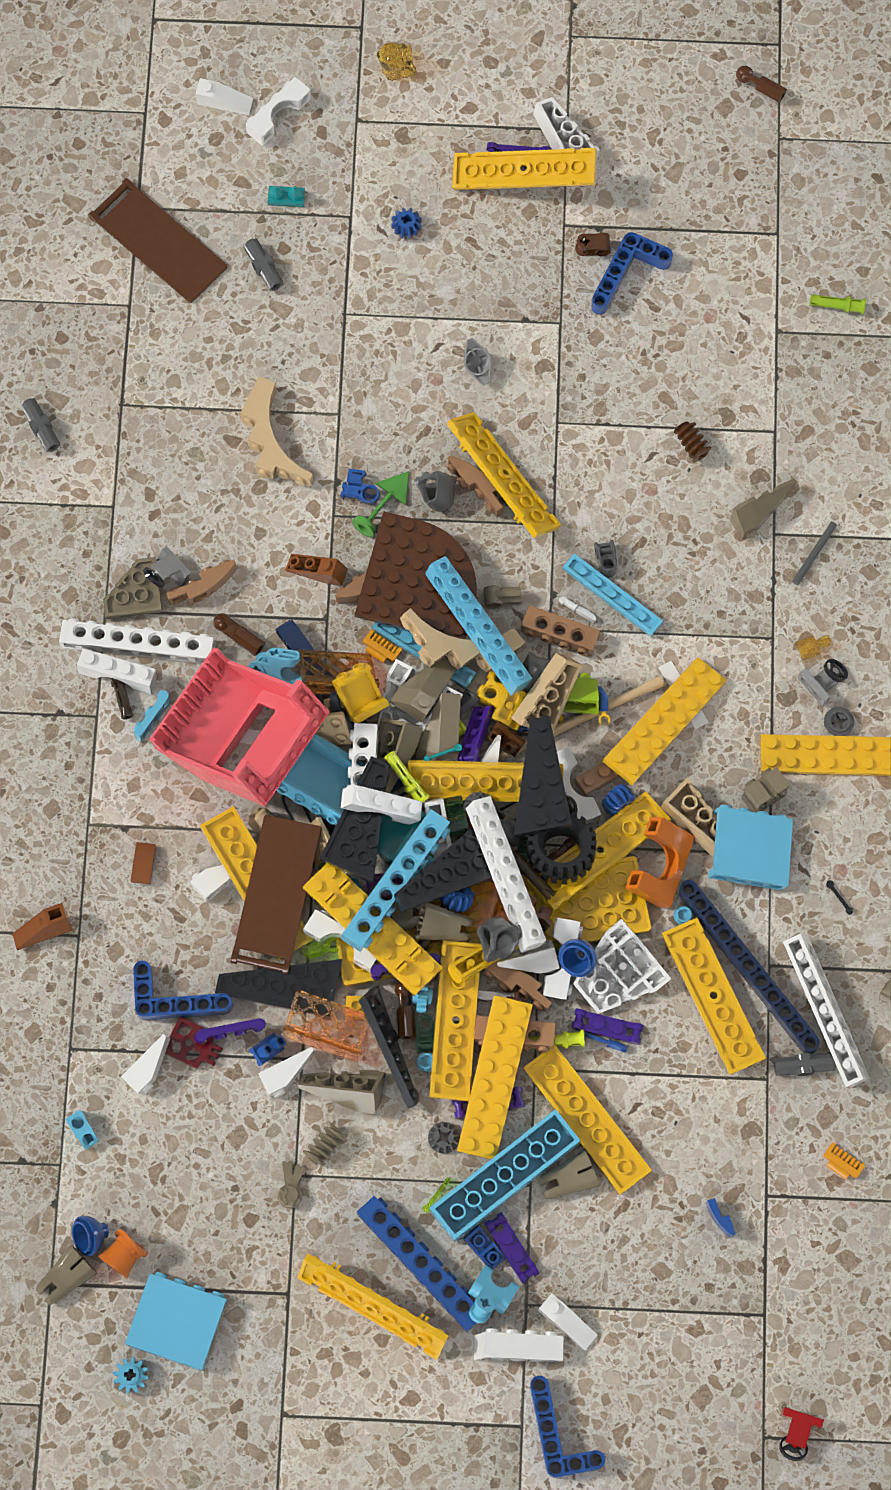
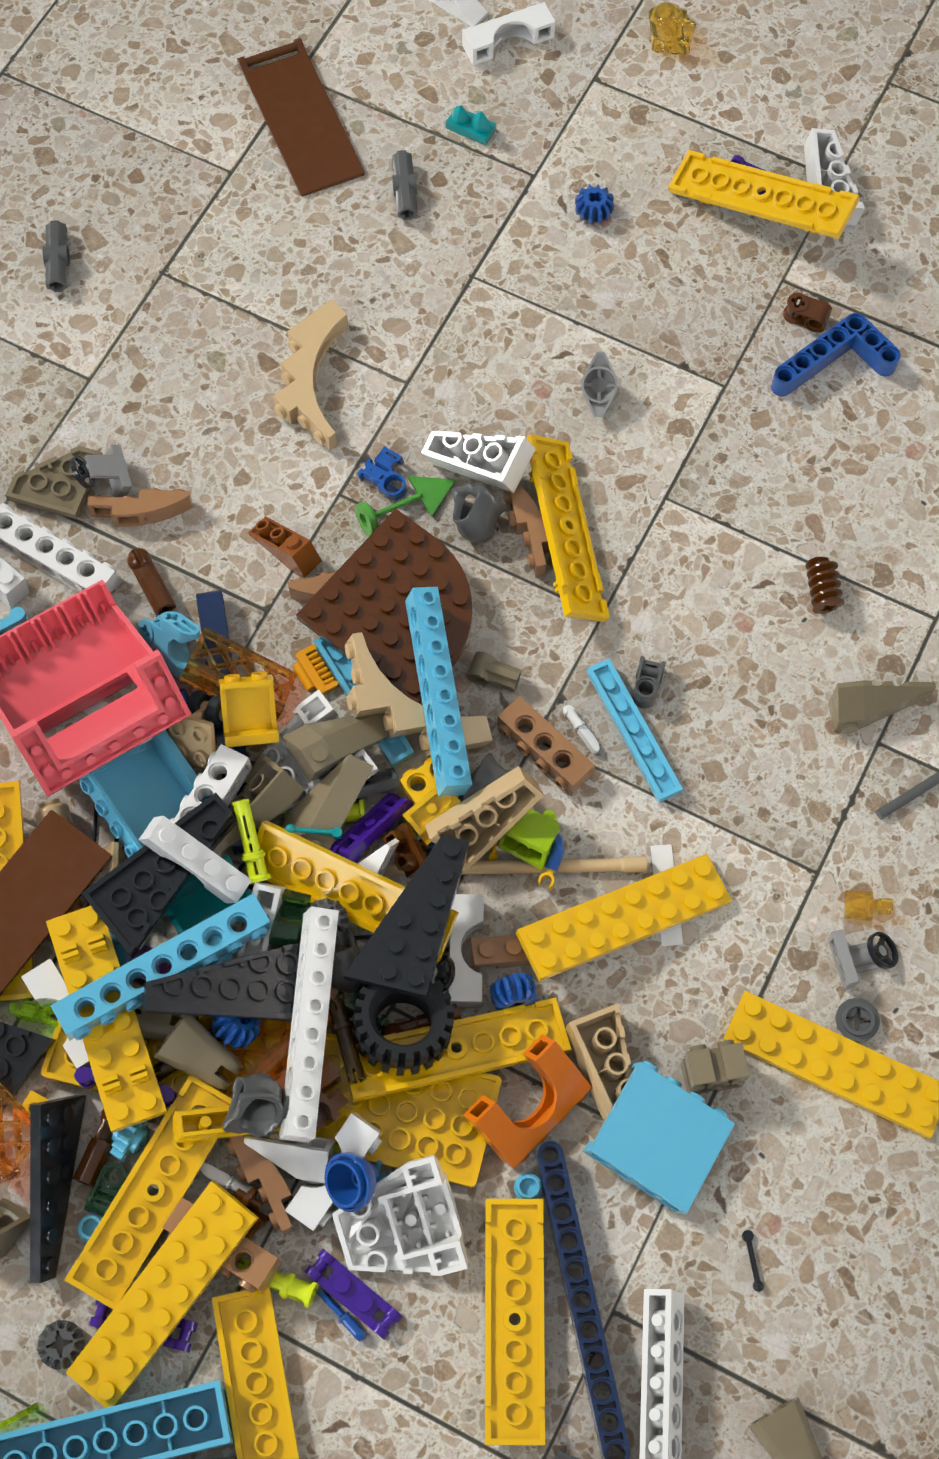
camera: 25 degrees right, 5 degrees down
none -> white wedge [421,431,535,493]

